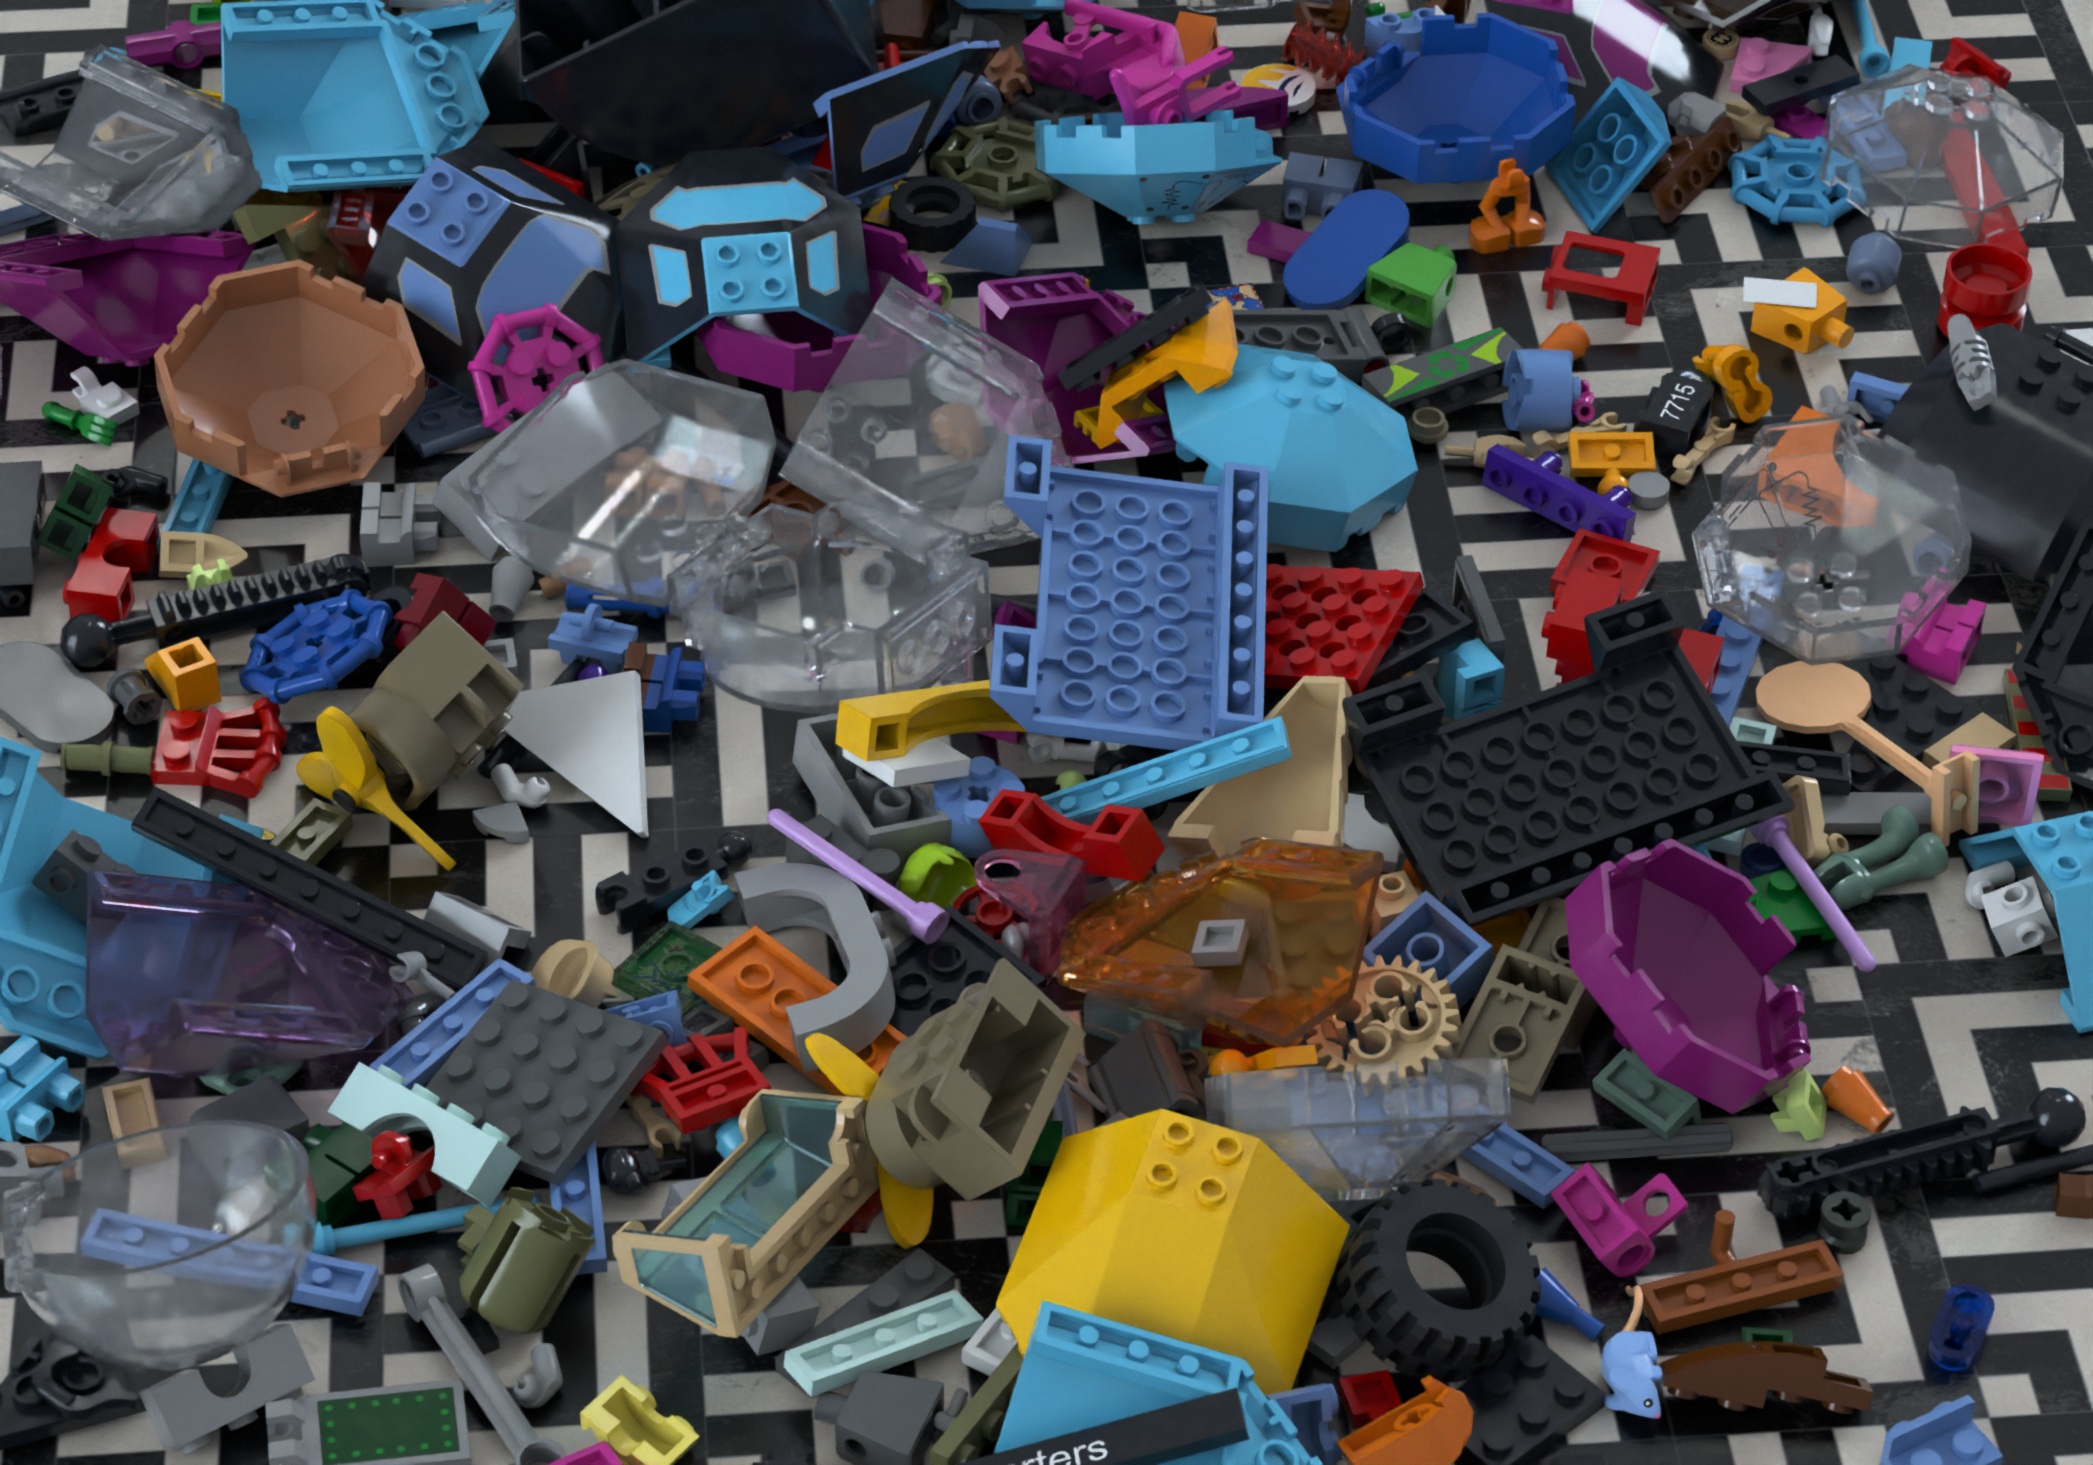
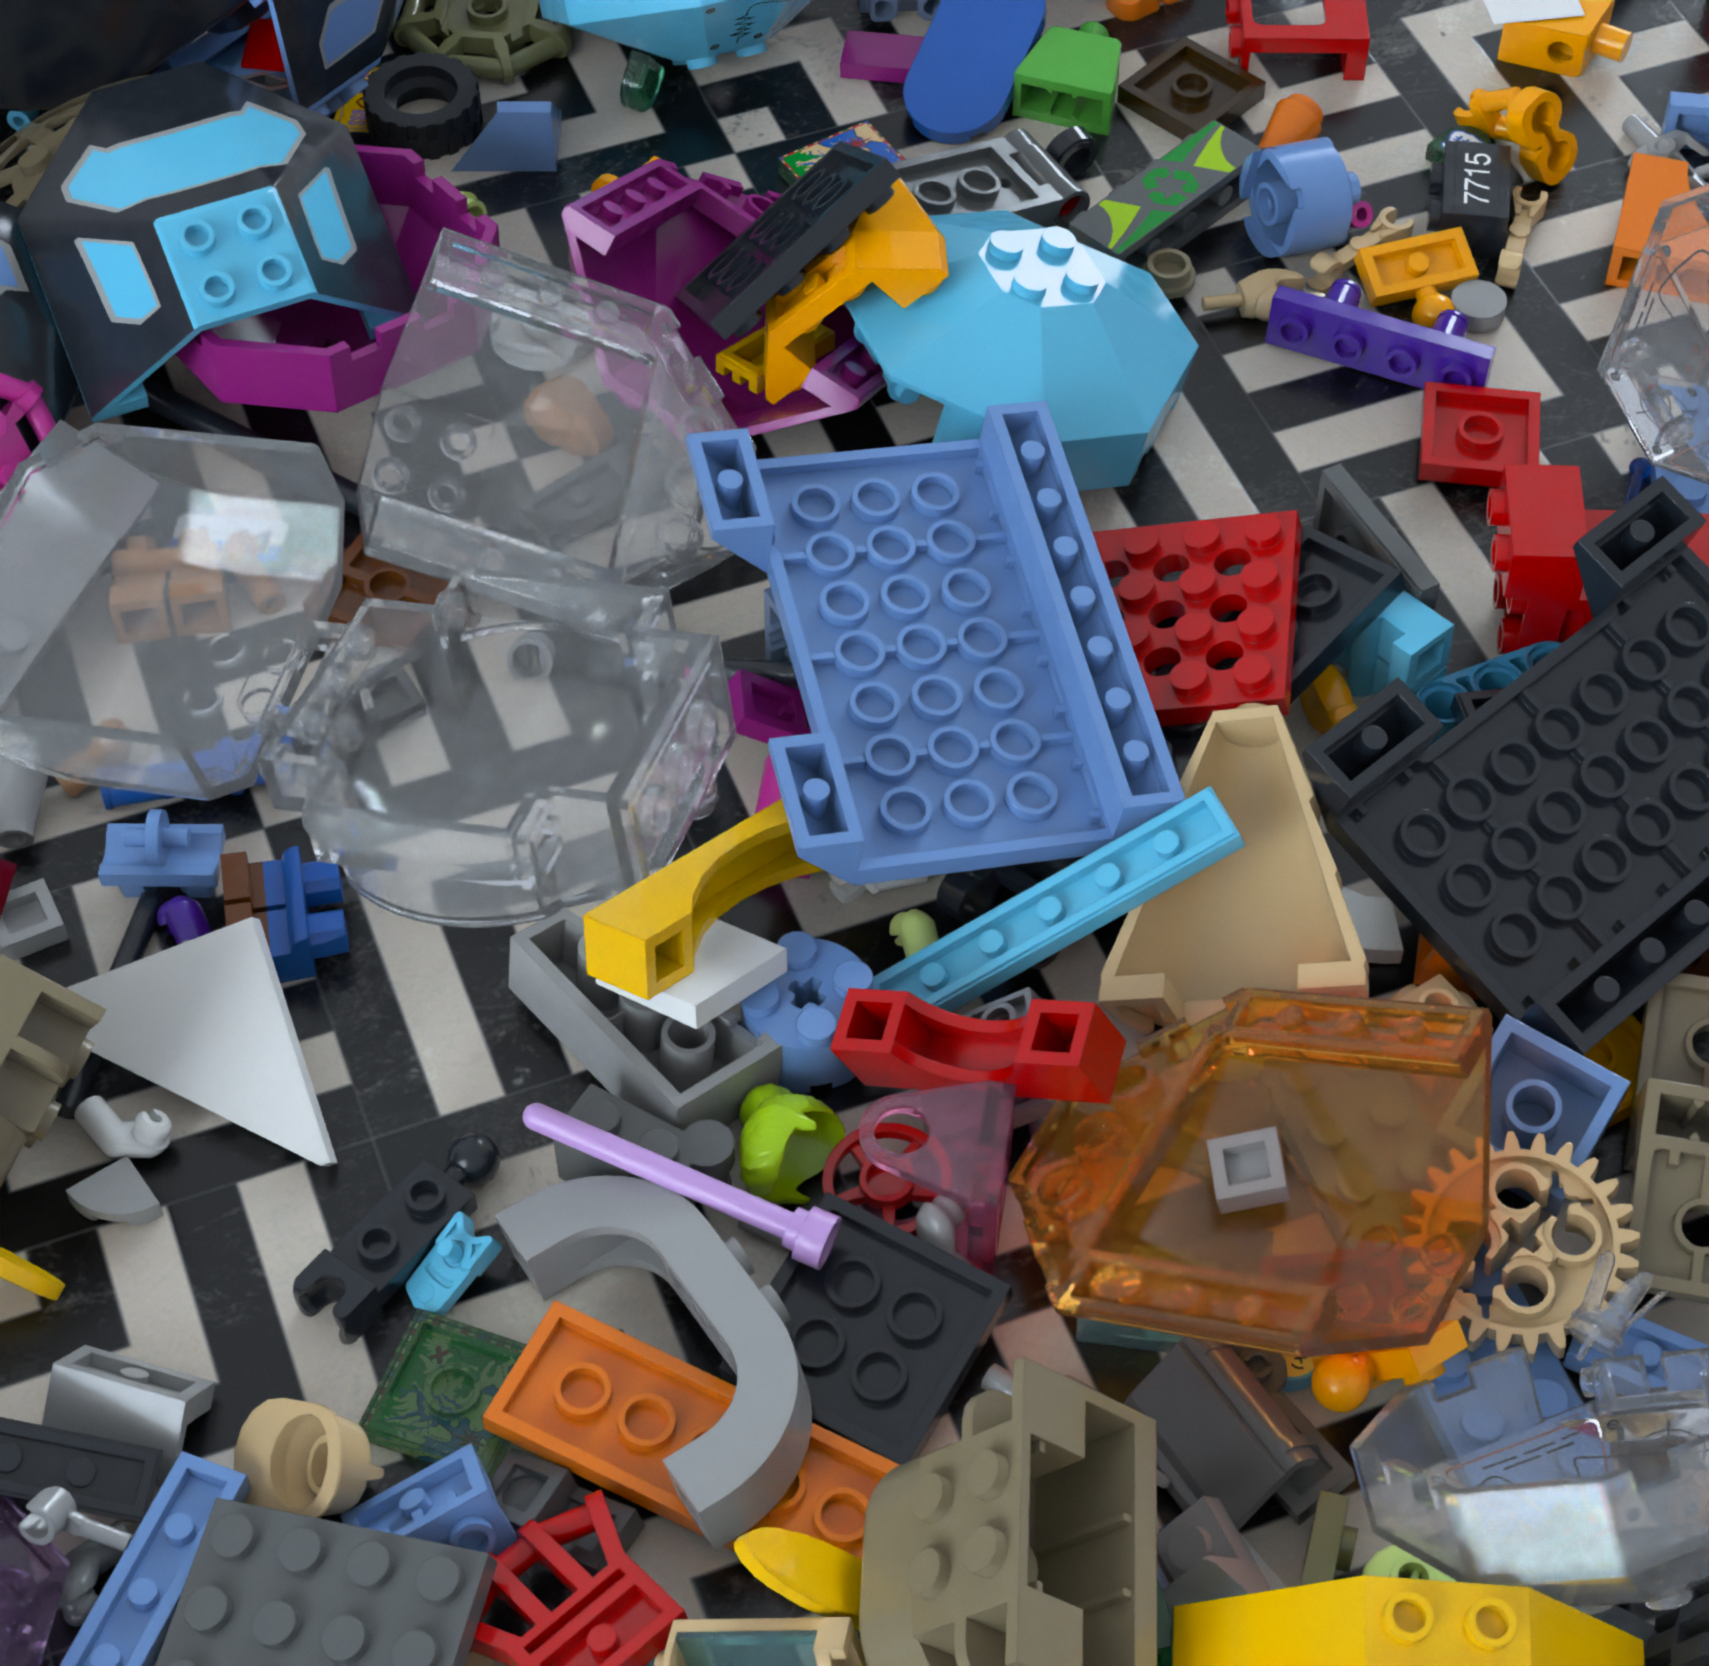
camera: 15 degrees left, 10 degrees up
none -> clear green tile [620,50,665,112]
none -> dark brown tile [1117,36,1266,140]
none -> clear piece [1564,1250,1669,1361]

